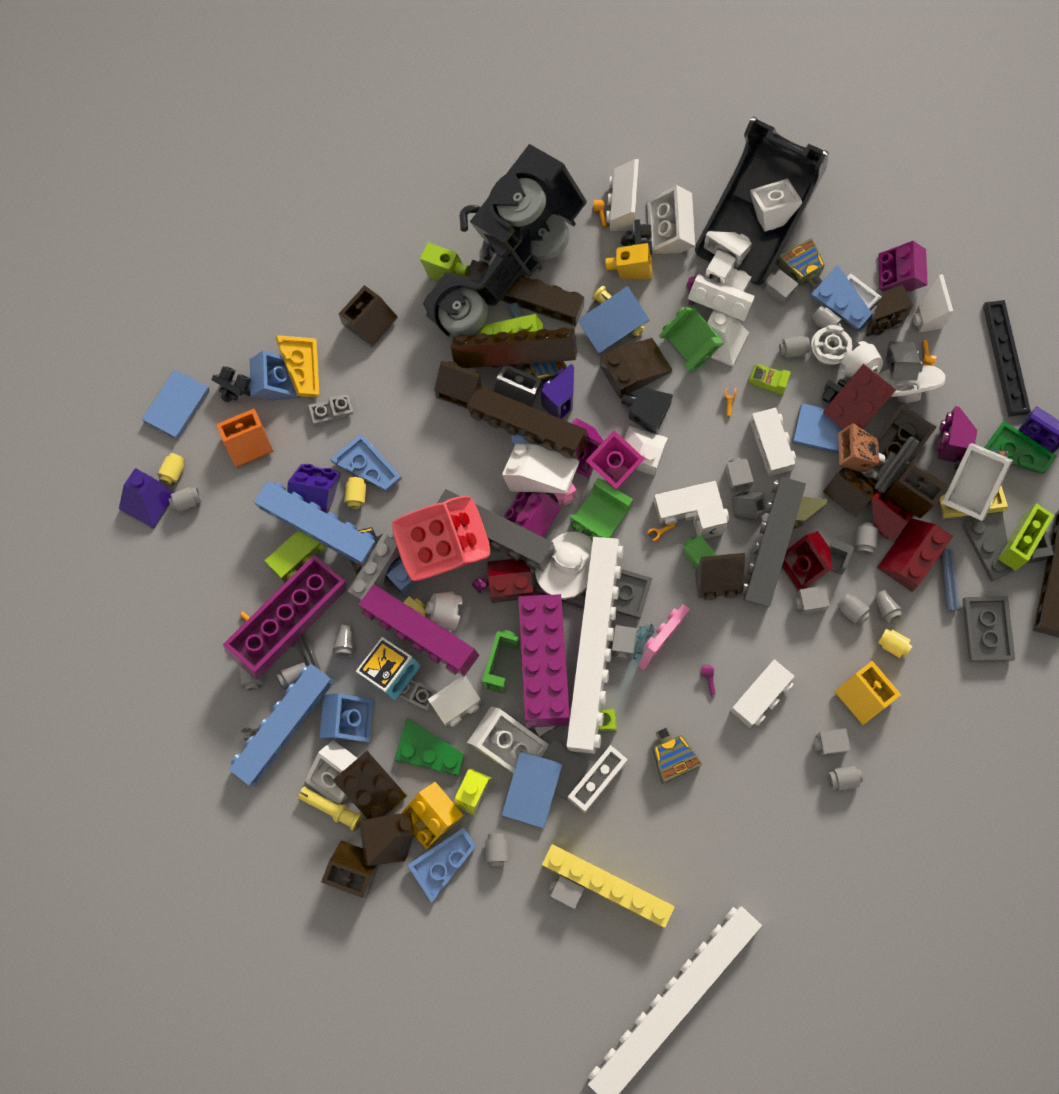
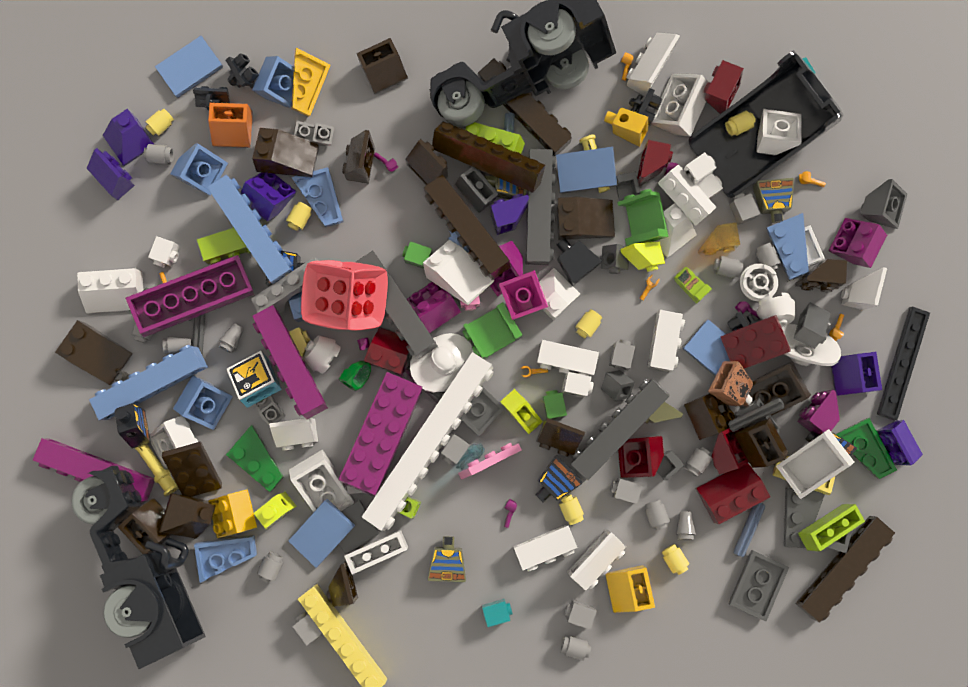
camera: 20 degrees right, 10 degrees up
lime torso [420,242,470,281] -> none
bright green panel [482,630,519,694] -> none
white slope [704,231,752,268] -> none
none -> magenta brick [33,438,155,502]
none -> dark brown slope [55,320,133,385]
none -> black piece [71,466,206,669]
none -> white slope [77,268,144,314]
none -> dark purple slope [87,148,135,200]
none -> black torso [115,403,151,449]
none -> white brick [148,236,180,268]
none -> medium blue slope [170,143,228,196]
none -> black hips [193,86,230,111]
none -> slope [252,128,319,177]
none -> dark brown slope [327,561,358,607]
none -> green rock [339,360,371,391]
none -> dark brown slope [342,130,375,184]
none -> magenta hand [374,152,398,172]
none -> bright green brick [402,242,433,269]
none -> teal brick [482,599,513,627]
none -> neon yellow slope [500,389,543,434]
none -> dark grey brick [526,149,556,265]
none -> torso [535,456,583,503]
none -> light yellow brick [559,494,584,525]
none -> white slope [567,529,626,590]
none -> light yellow brick [575,309,602,338]
none -> dark grey brick [601,244,629,274]
none -> dark grey panel [616,171,640,201]
none -> neon yellow slope [620,242,665,272]
none -> dark red slope [637,140,673,187]
none -> clear yellow slope [698,222,740,256]
none -> dark red slope [704,60,744,114]
none -> light yellow brick [725,111,755,136]
none -> magenta hand [735,301,759,318]
none -> light orange hand [799,171,826,187]
none -> dark purple slope [831,352,882,396]
none -> dark grey slope [861,179,907,229]

